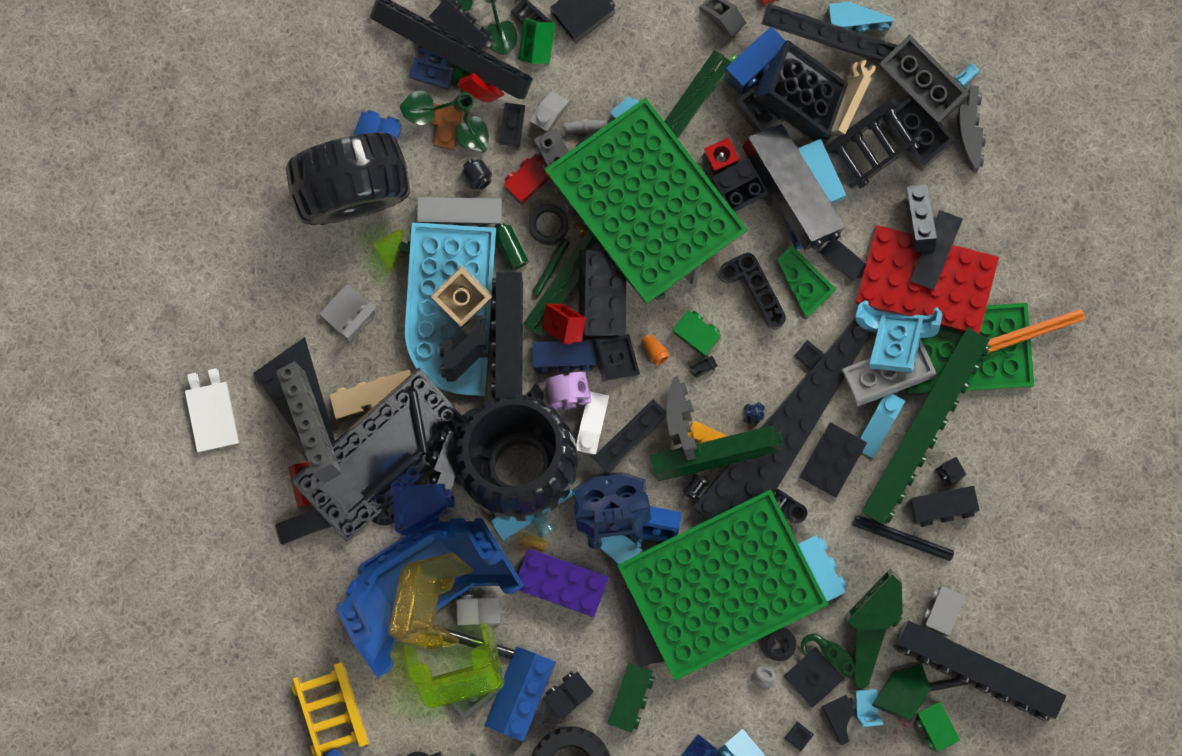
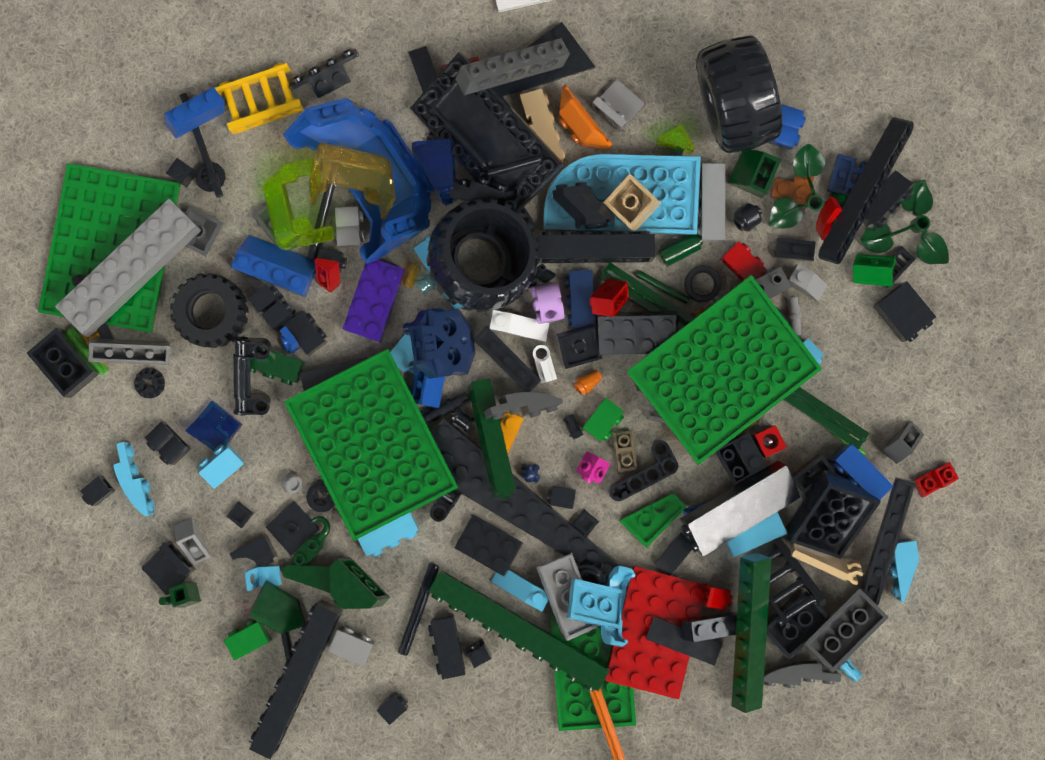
camera: 85 degrees right, 5 degrees up
none -> black piece [233,336,271,416]
none -> blue plate [279,326,300,354]
none -> black brick [284,311,328,356]
none -> black bracket [289,49,359,98]
none -> red slope [315,258,340,293]
none -> black brick [318,249,347,273]
none -> black brick [377,692,408,725]
none -> black pin [422,392,471,424]
none -> white piece [533,345,557,383]
none -> black brick [547,486,576,509]
none -> orange wedge [558,84,612,150]
none -> dark pink brick [576,451,610,484]
none -> black gear [578,562,607,585]
none -> dark tan slope [613,431,638,474]
none -> red slope [702,584,733,610]
none -> dark green slope [728,150,782,198]
none -> dark green brick [731,553,771,713]

